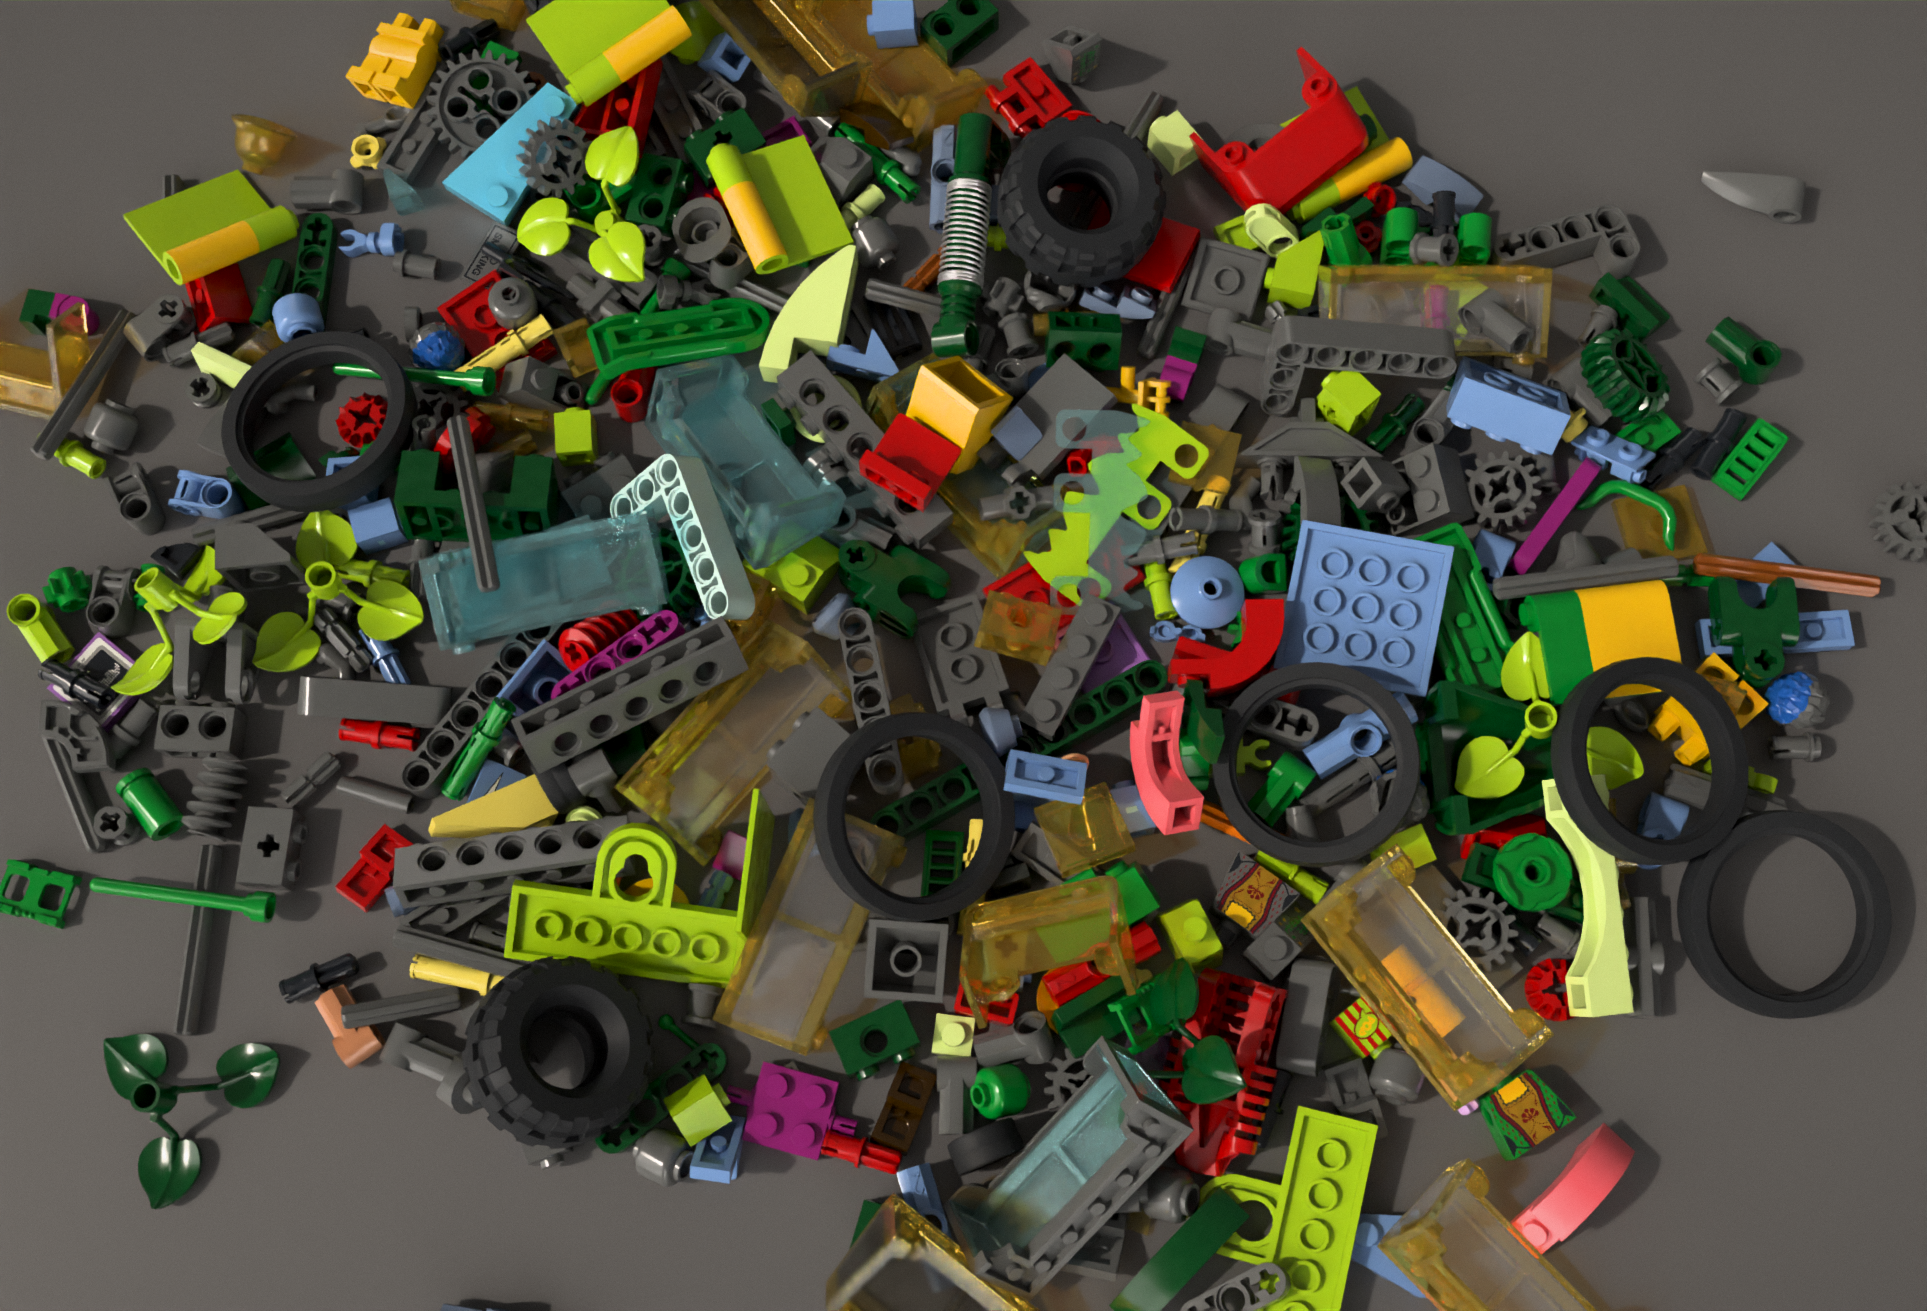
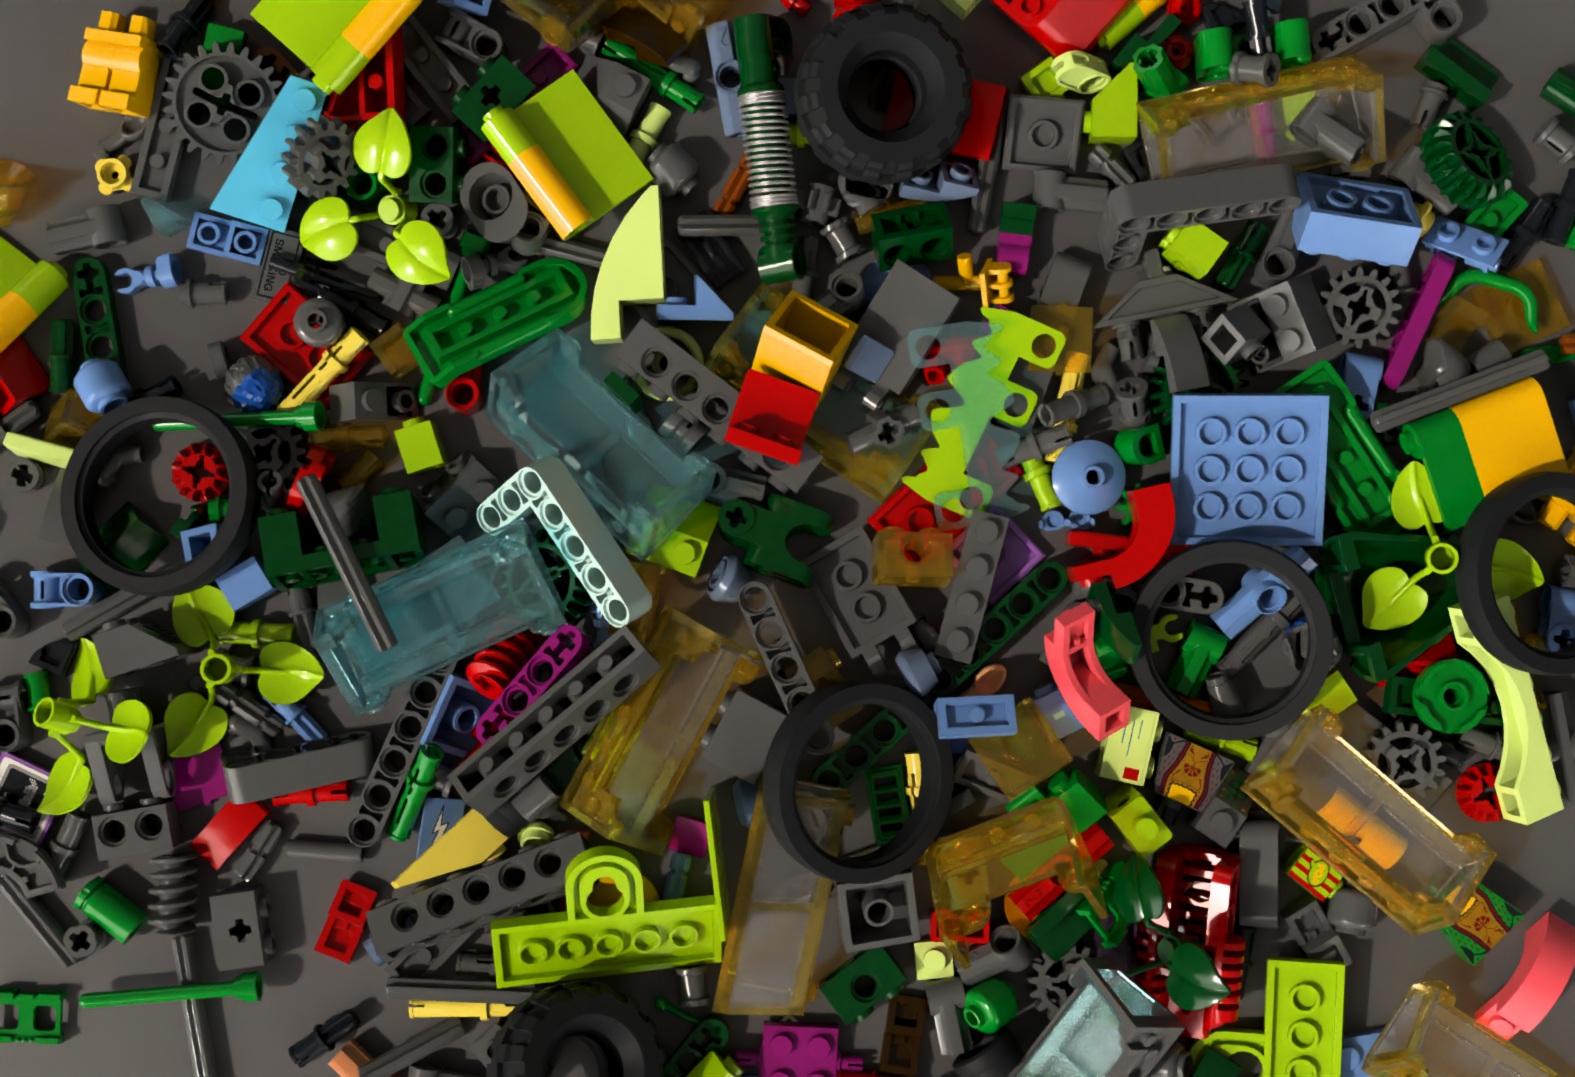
camera: 10 degrees left, 15 degrees up
none -> magenta piece [173,741,228,812]
none -> medium blue slope [186,211,269,266]
none -> red slope [190,800,271,870]
none -> yellowish green brick [1094,706,1163,787]
none -> clear yellow panel [1424,296,1490,352]

